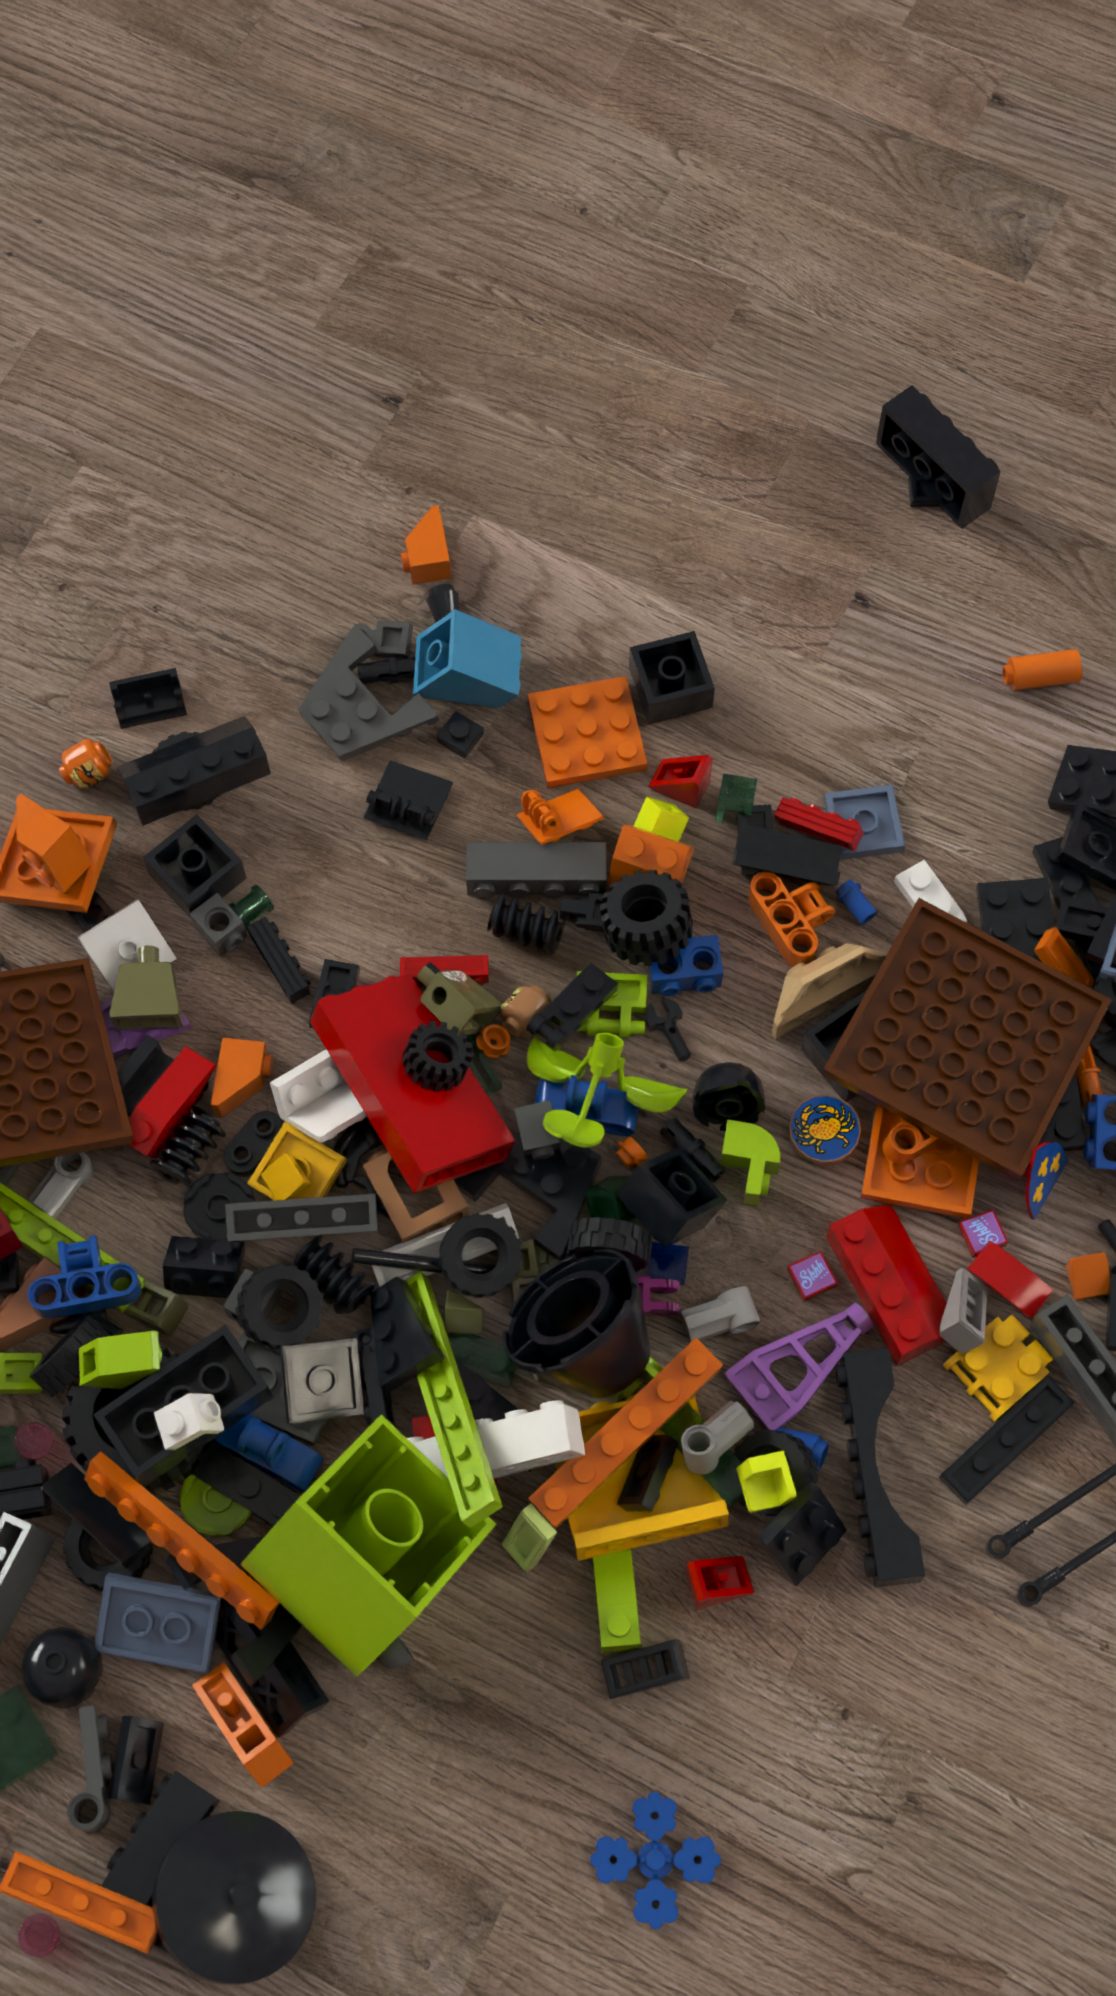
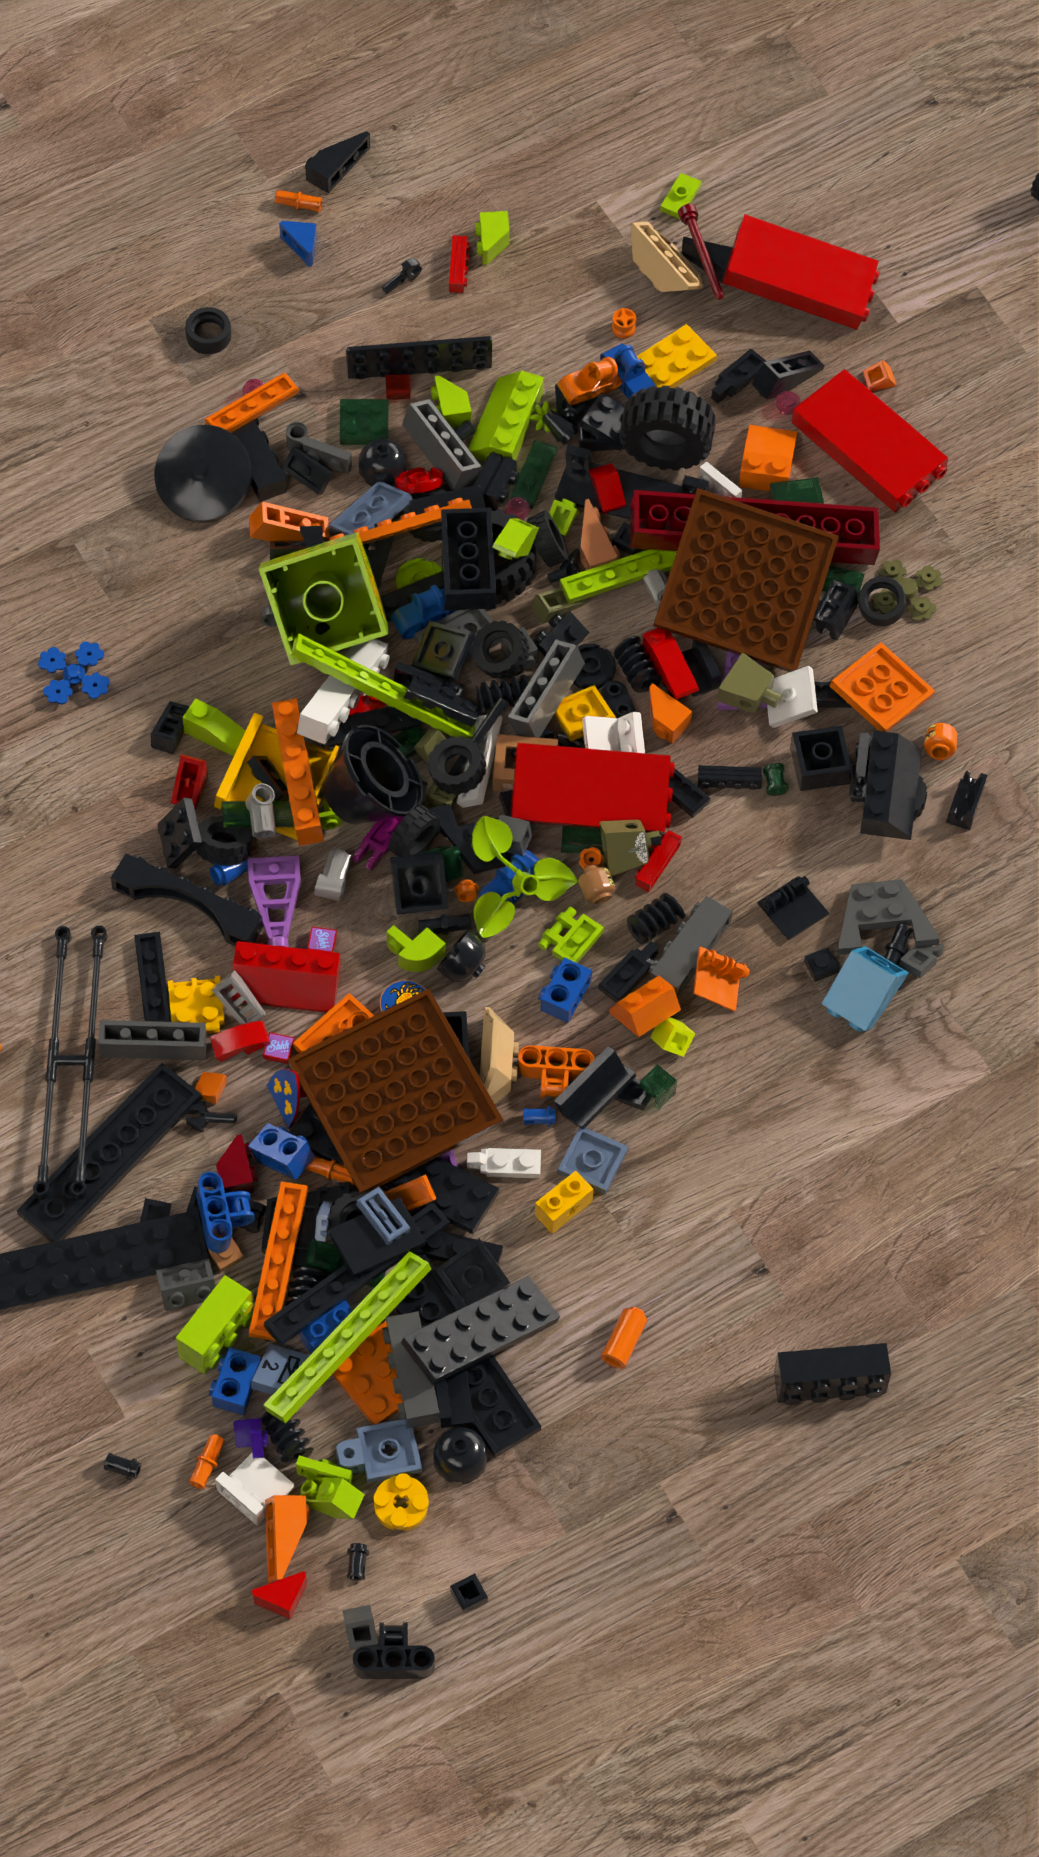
camera: 120 degrees right, 5 degrees down
orange slope [16,794,93,893] -> none
blue piece [27,1235,141,1319] -> none
white bracket [154,1393,224,1450] -> none
dark grey brick [189,893,247,957] -> none
yellow slope [261,1152,311,1200] -> none
orange slope [400,505,451,585] -> none
black tyre [402,1021,473,1092] -> none
black cone [426,584,459,623] -> none
yellowish green tile [502,1503,557,1572] -> none
black plate [526,963,618,1052] -> none
orange plate [527,676,647,788] -> none
black tyre [600,870,693,967] -> none
black brick [629,631,715,724] -> none
black bar [646,997,691,1062] -> none
red slope [649,755,713,809] -> none
clear blue tile [649,1242,689,1285] -> none
neon yellow panel [736,1451,797,1513] -> none
red piece [774,797,864,852] -> none
none -> red tile [395,467,444,493]
none -> yellow brick [535,1171,594,1234]
none -> black hinge [850,733,872,802]

